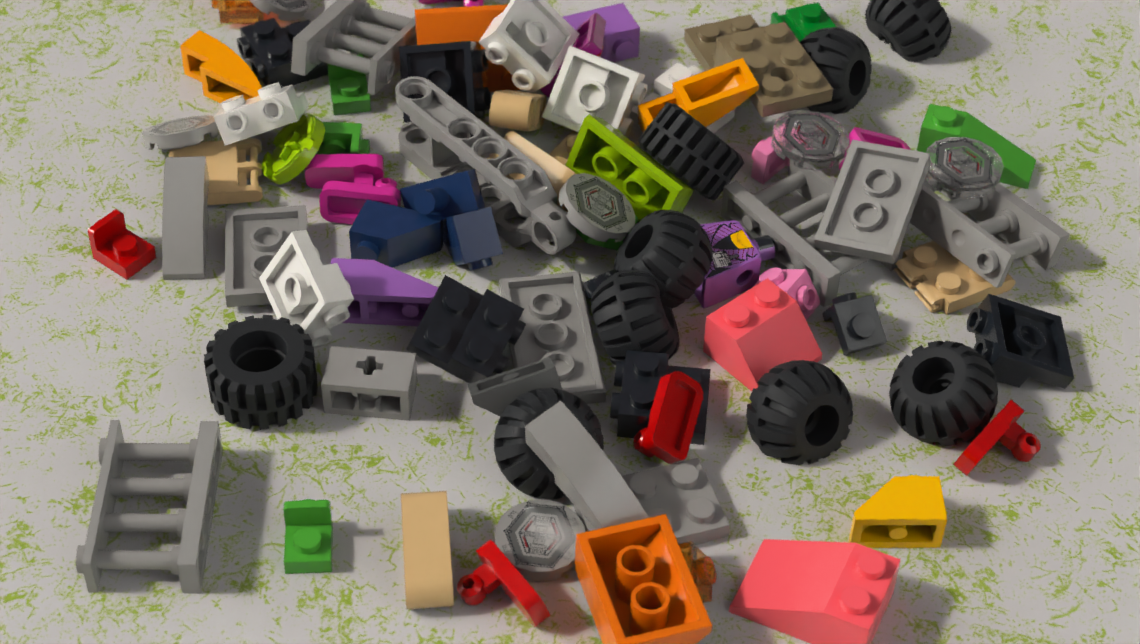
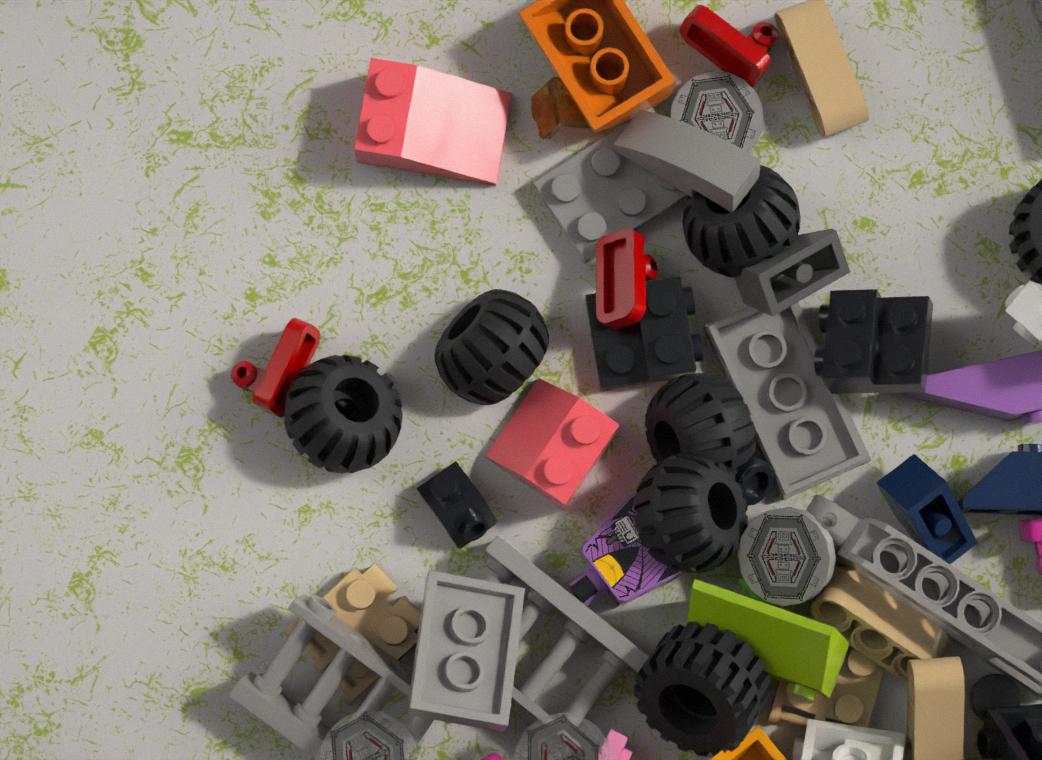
camera: 165 degrees right, 35 degrees up
bright green bracket [283,499,333,574] -> none
light grey brick [321,346,418,421] -> none
dark blue tile [400,169,485,219] -> none
bright pink bracket [753,267,820,320] -> none
yellow slope [849,475,947,548] -> none
black plate [967,294,1074,389] -> none

